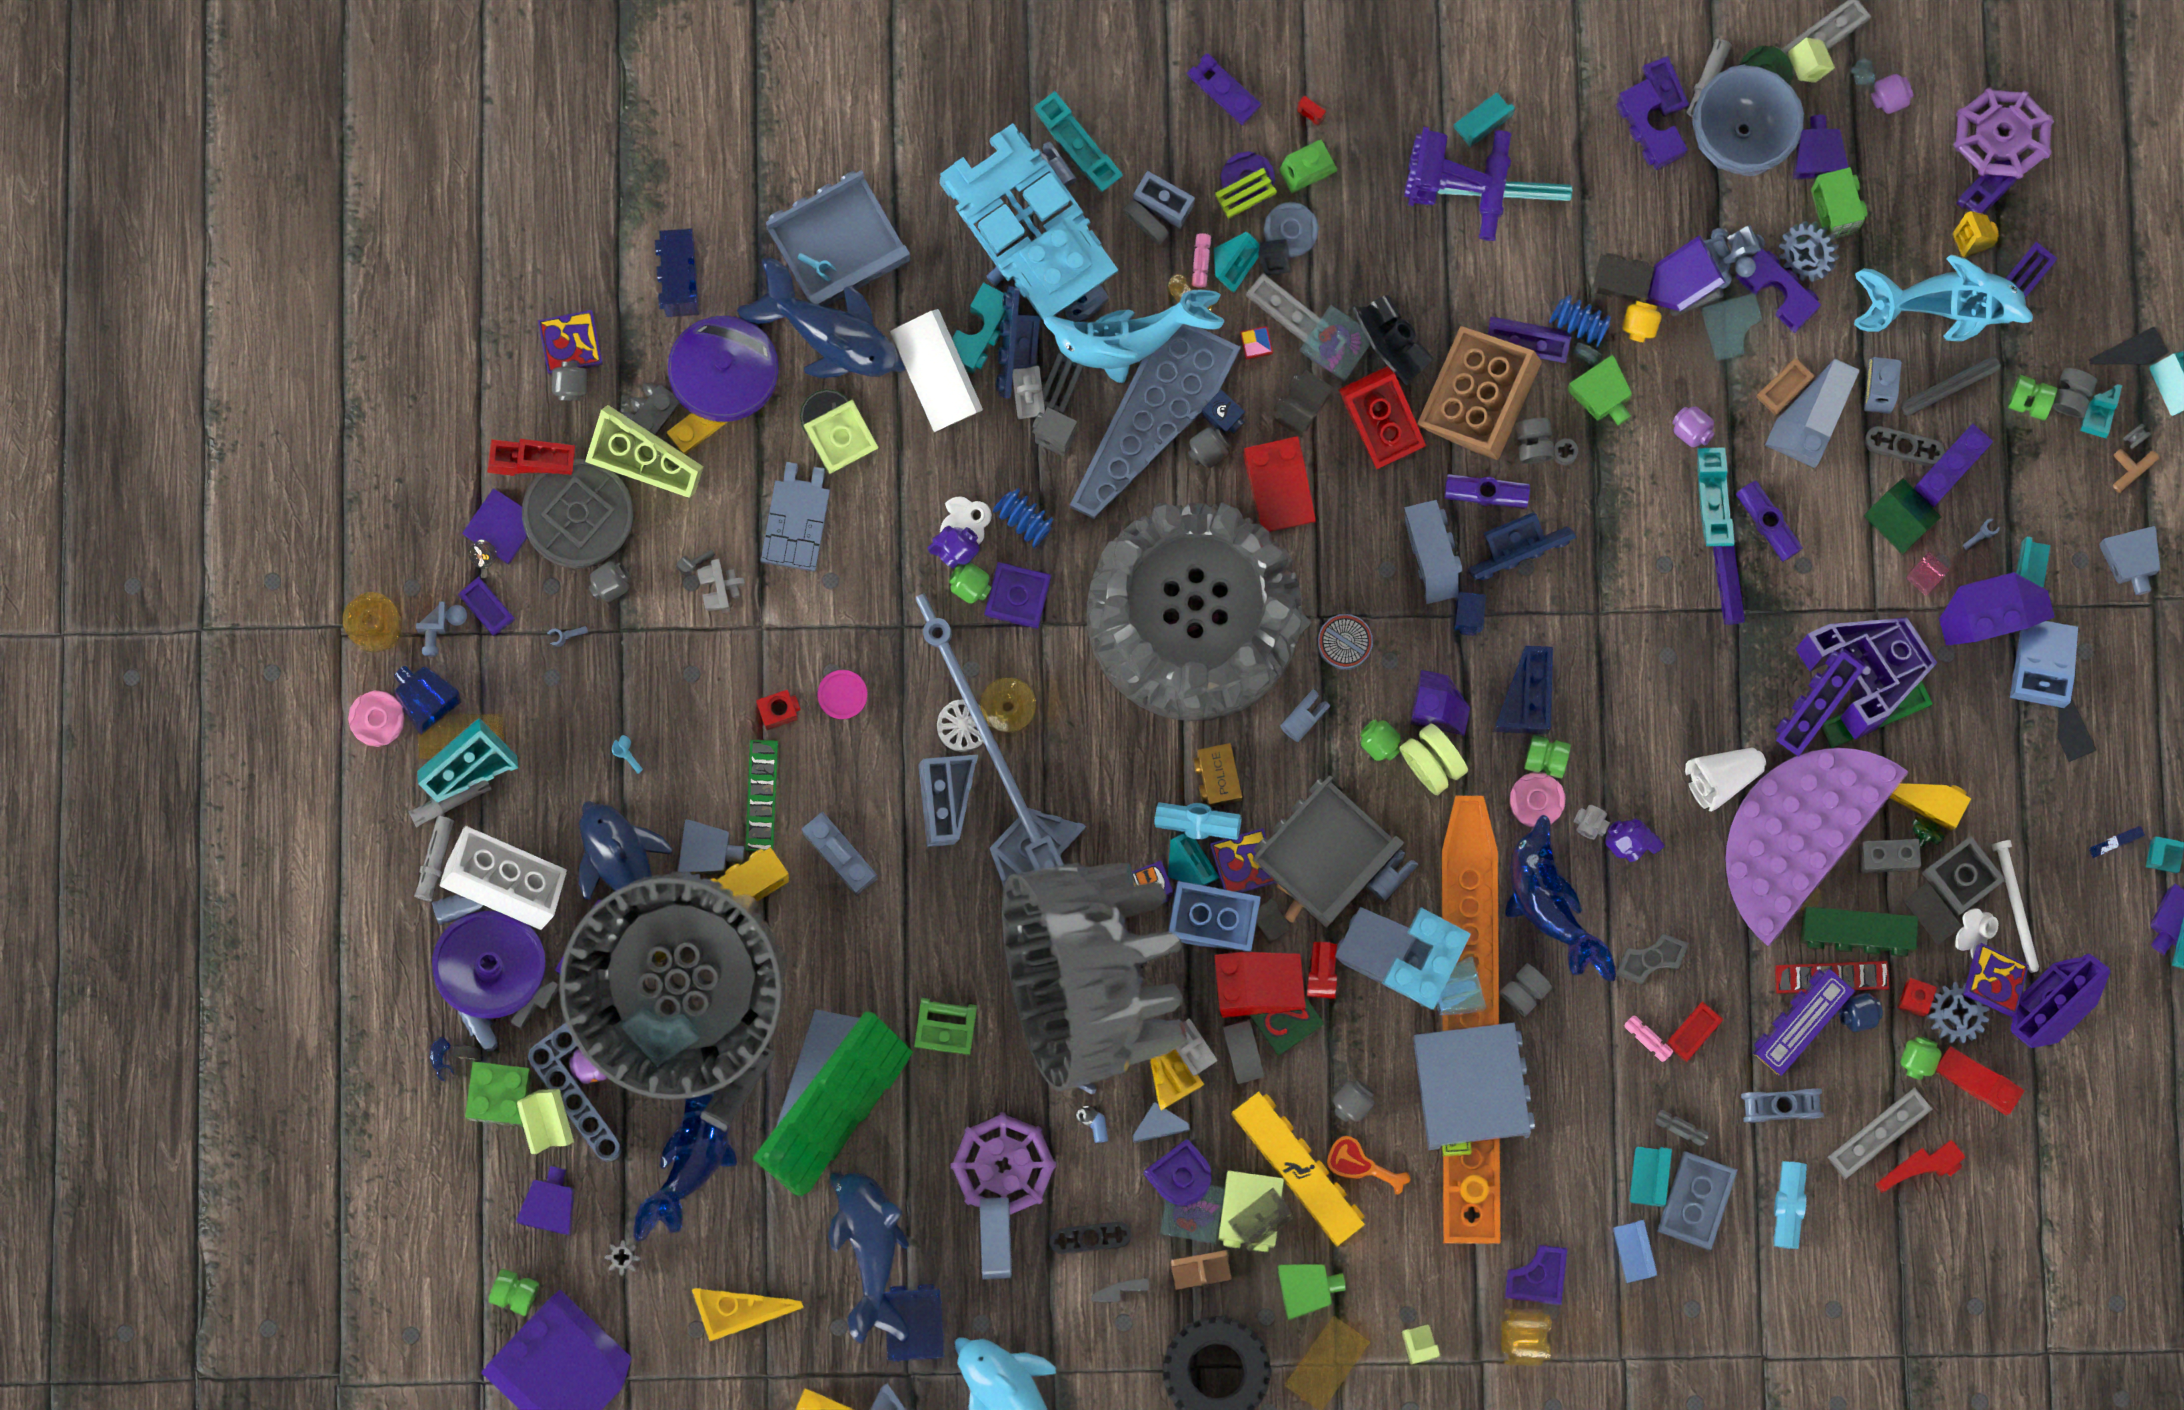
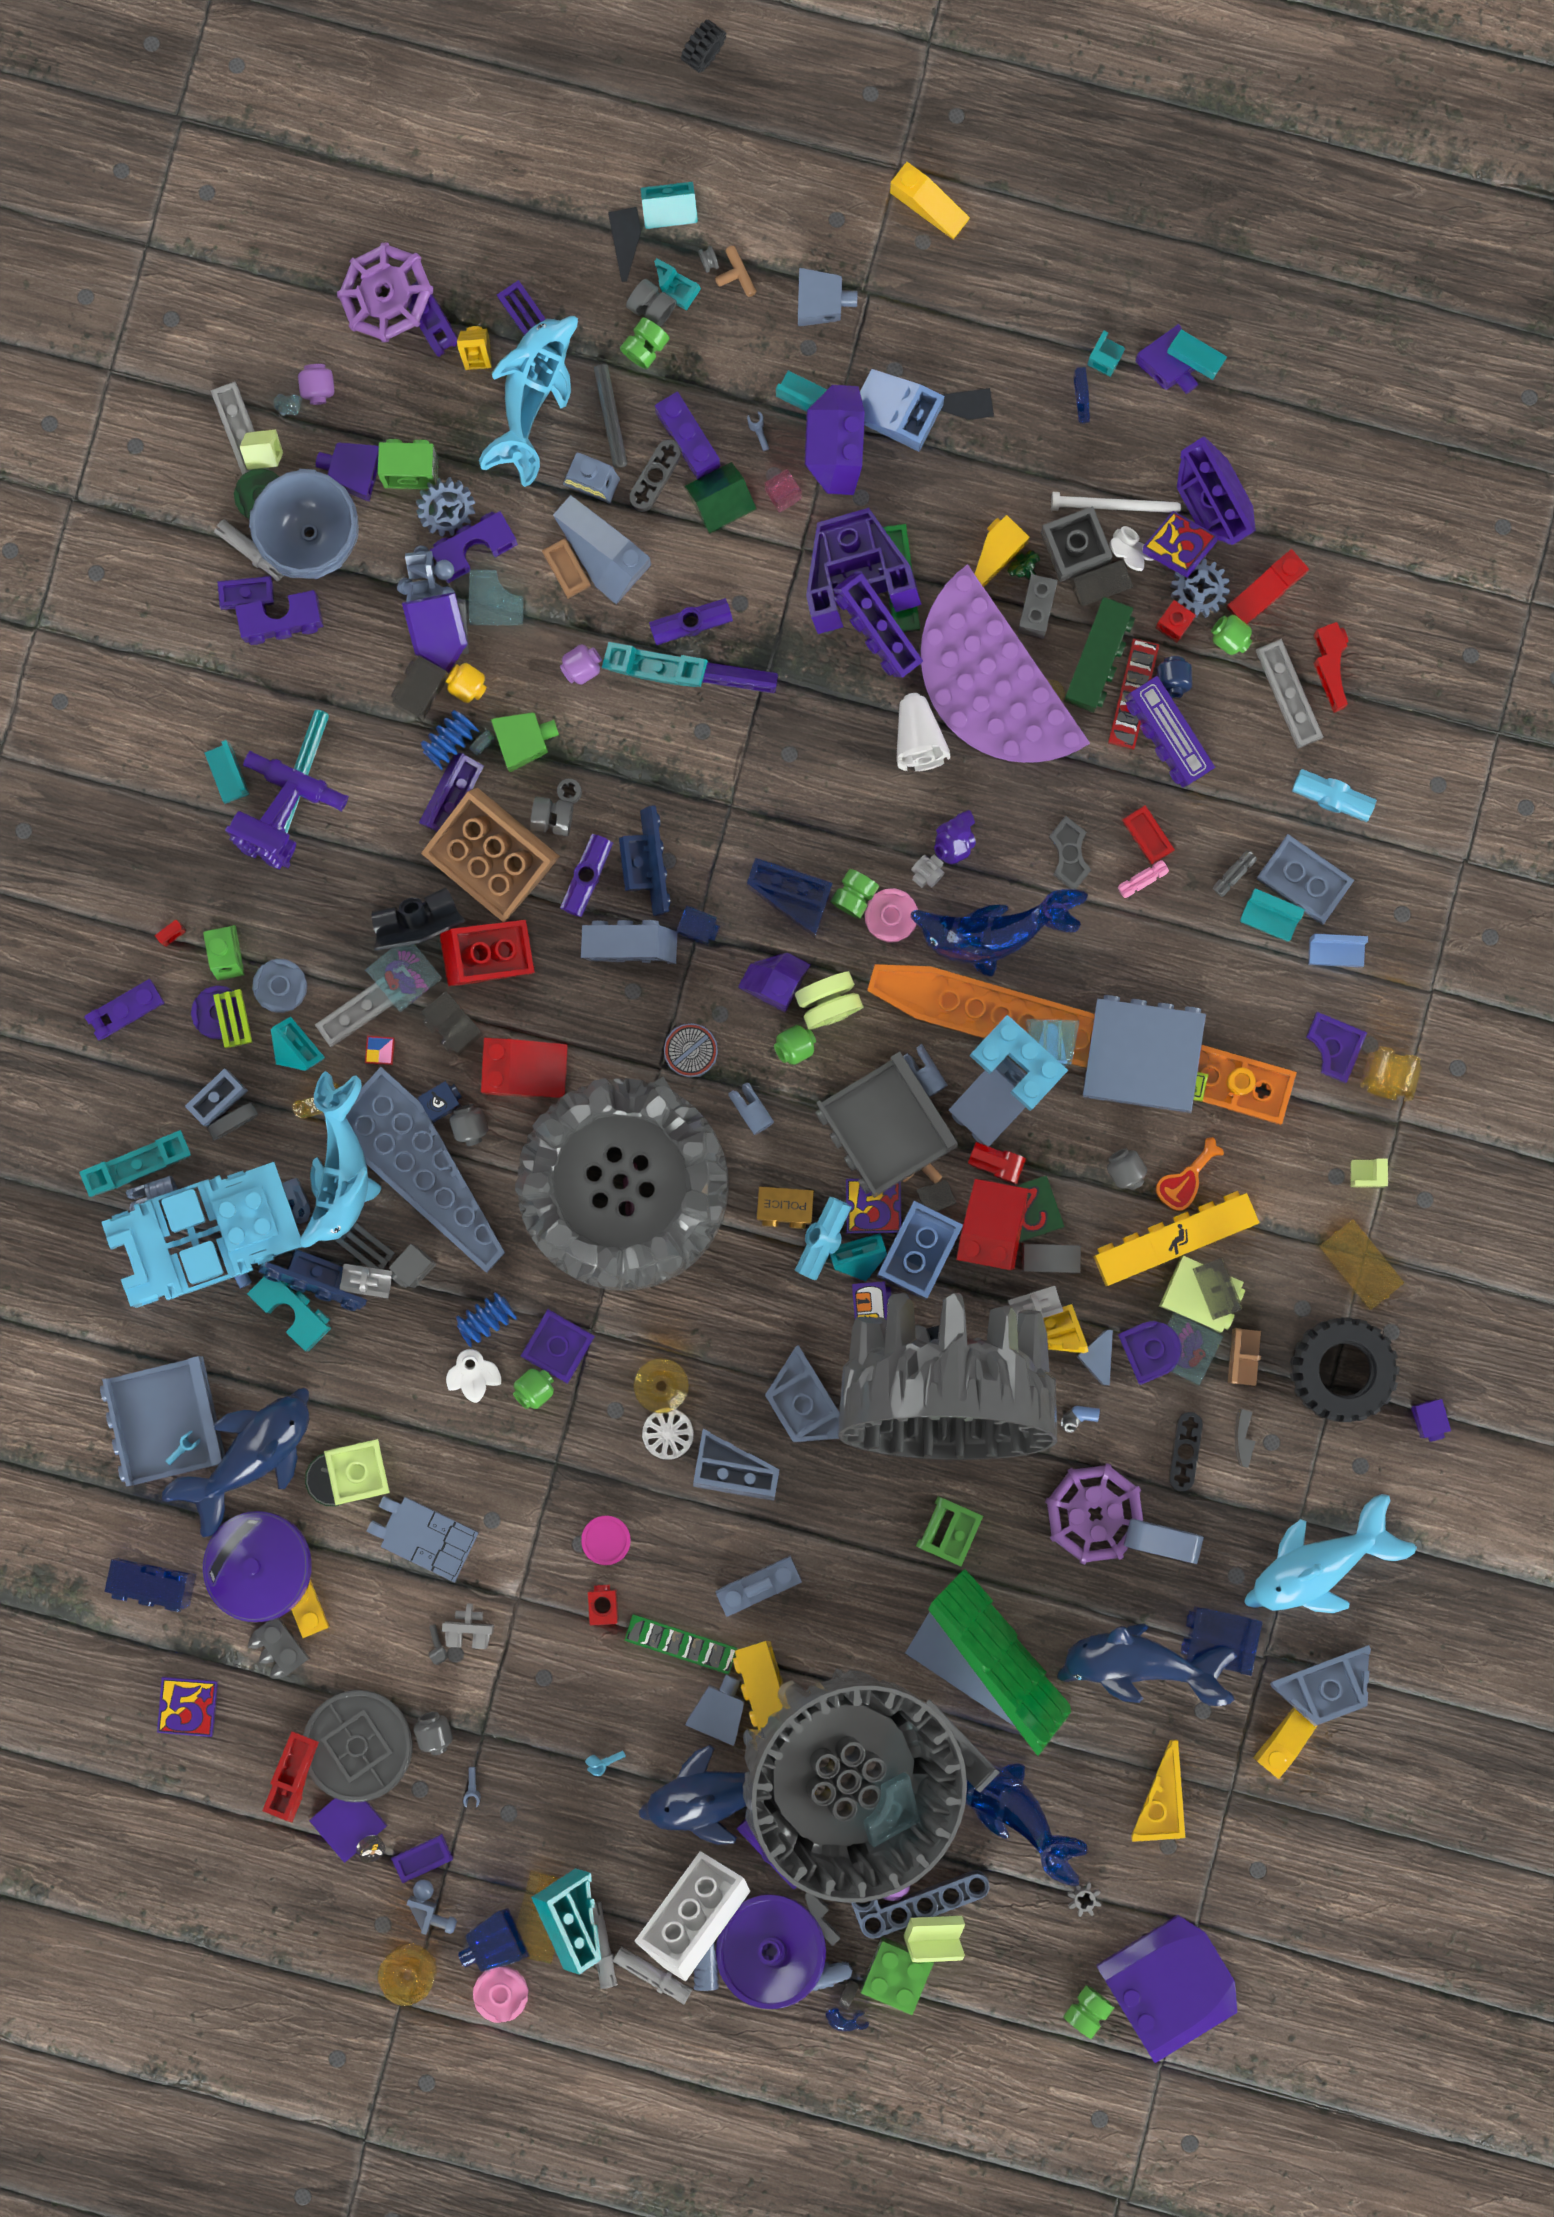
camera: 65 degrees left, 5 degrees up
dark purple torso [516,1166,574,1236] -> none
dark grey head [552,362,588,401] -> none
yellowish green wedge [585,405,703,498] -> none
white slope [890,309,983,432] -> none
sand blue bar [915,593,1064,870] -> none
dark purple head [927,525,979,568] -> none
bright pink axle [1192,234,1211,288] -> none
black slope [1258,239,1291,276] -> none
bright green torso [1277,1264,1346,1320] -> none
dark grey wheel [1499,963,1553,1017] -> none
sand blue piece [1741,1089,1824,1123] -> none

